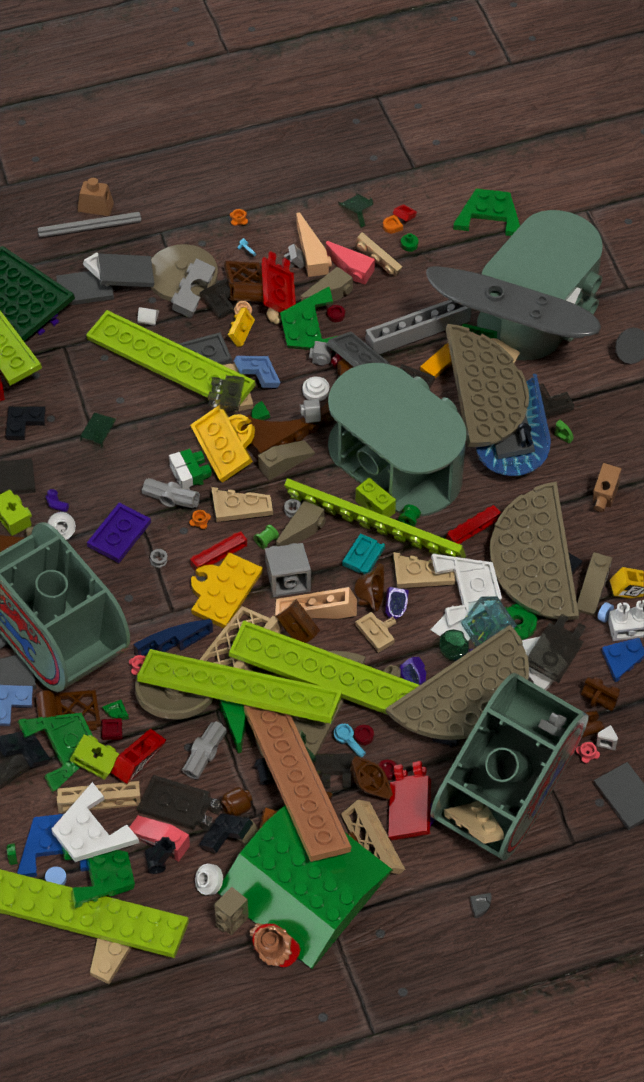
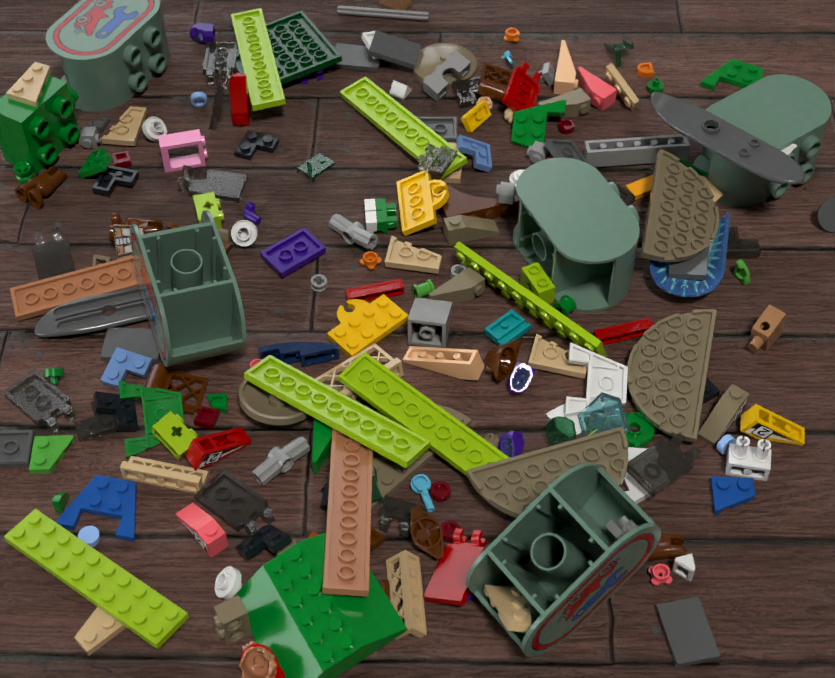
camera: 20 degrees right, 5 degrees down
white wing [52,782,139,862] -> none
green wing [62,846,135,908] -> none
black piece [144,837,176,874] -> none
reddish brown head [221,787,253,816] -> none
green tile [252,401,270,420] -> none
reddish brown panel [276,599,320,643] -> none
tan plate [356,612,396,653] -> none
red tile [393,204,417,221] -> none
black pin [517,423,533,447] -> none
reddish brown hips [581,677,620,711] -> none

